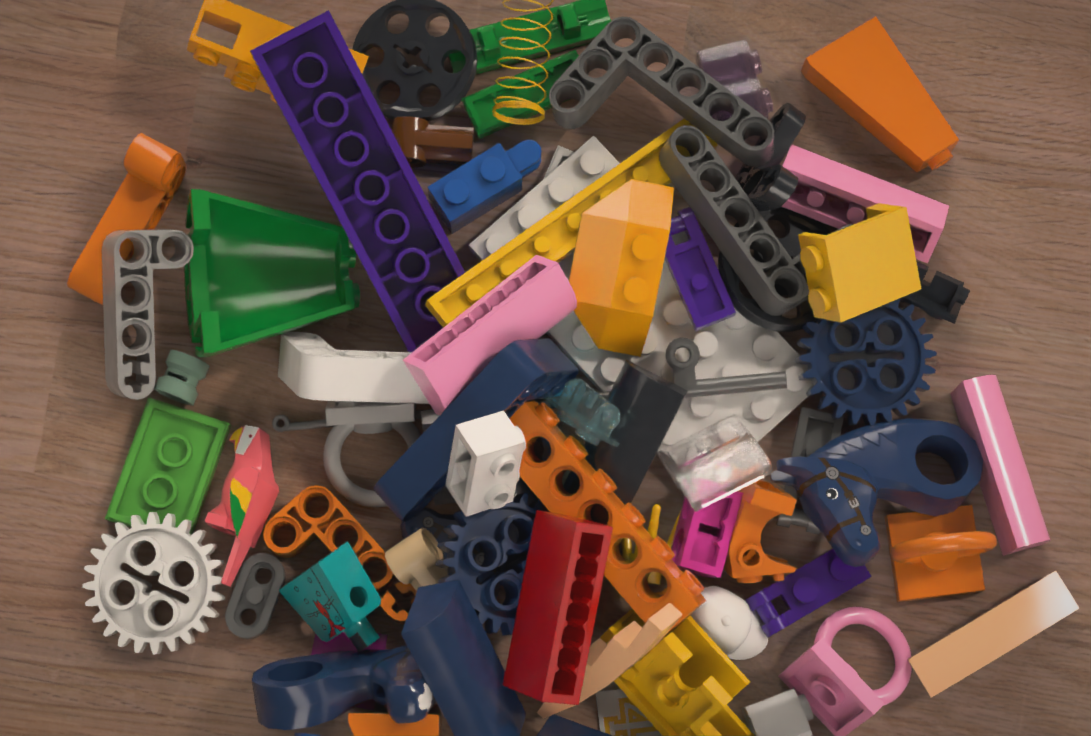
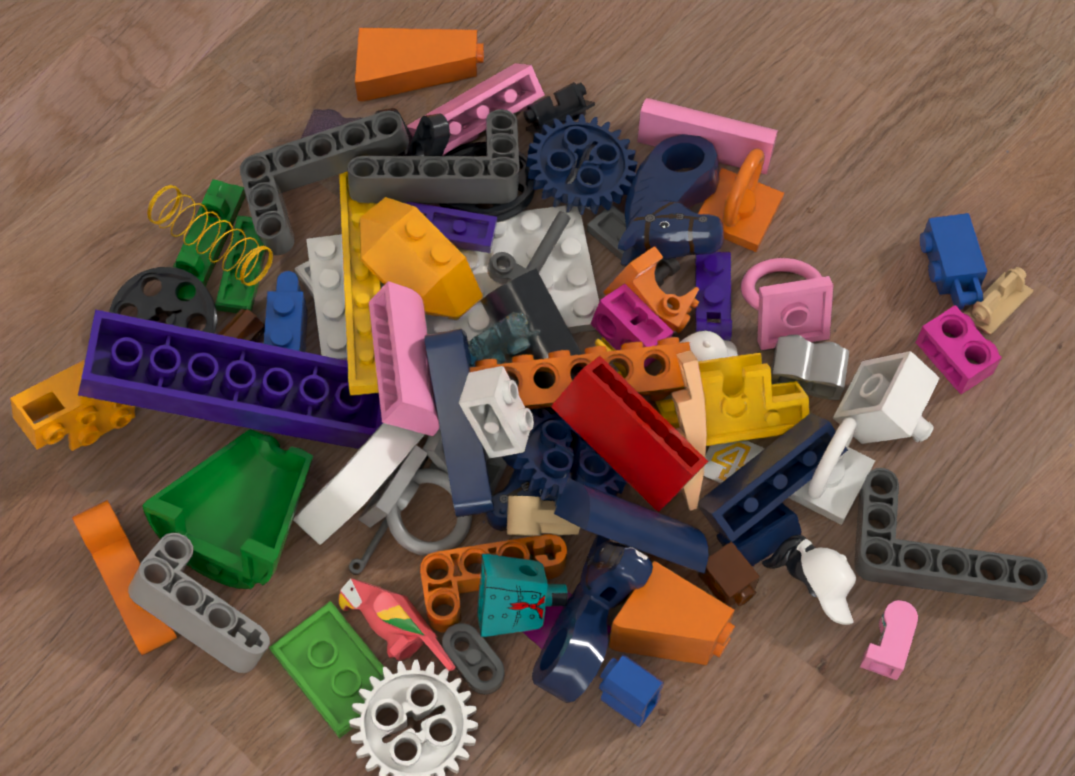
camera: 55 degrees left, 15 degrees down
sand green wheel [154,350,210,406] -> none
clear slope [657,414,774,512] -> none
yellow panel [798,203,921,323] -> none
light nougat slope [907,571,1079,698] -> none

